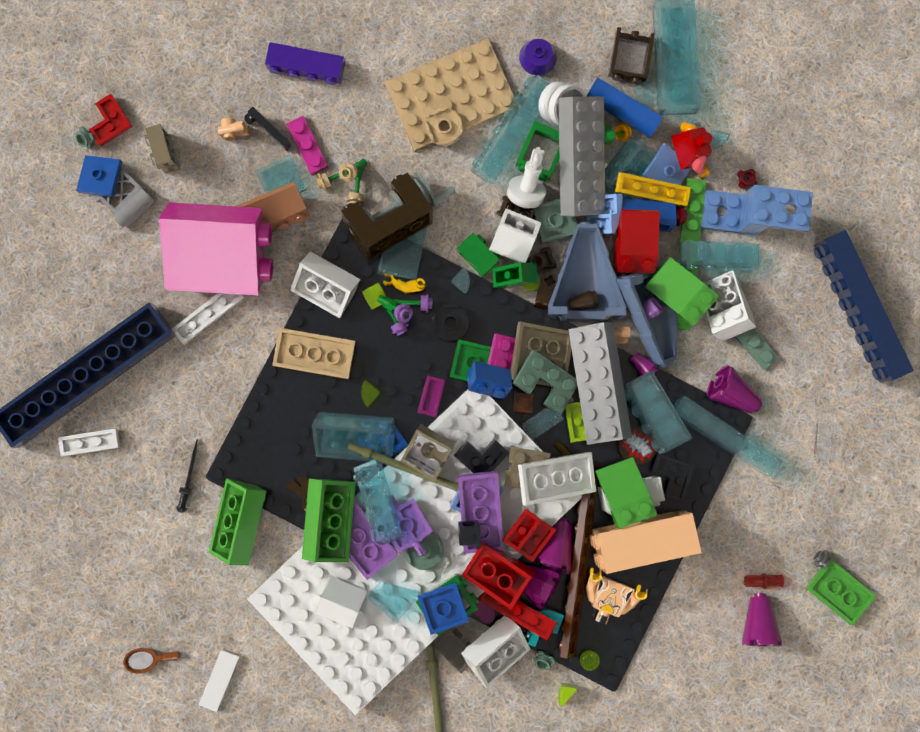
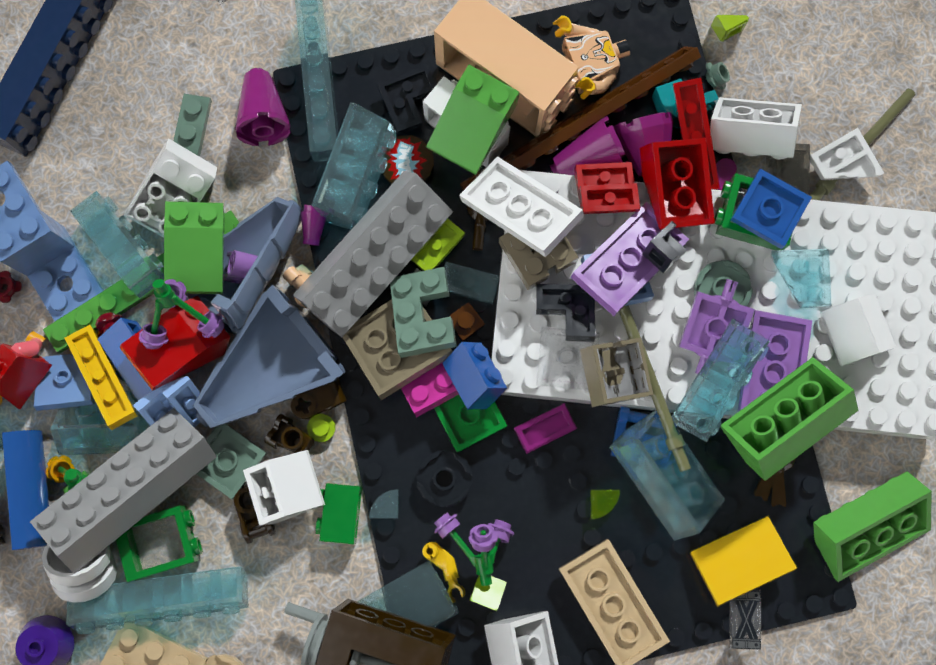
camera: 130 degrees left, 5 degrees down
black sword [176,439,198,513] -> none
green brick [492,262,538,289] -> none
white piece [507,147,546,208] -> none
dark brown cone [569,290,599,310] -> none
clear neon green plate [580,651,600,671] -> none
none -> plant [139,279,224,349]
none -> yellow tile [690,516,797,607]
none -> tile [730,590,761,650]
none -> white wing [808,128,884,180]

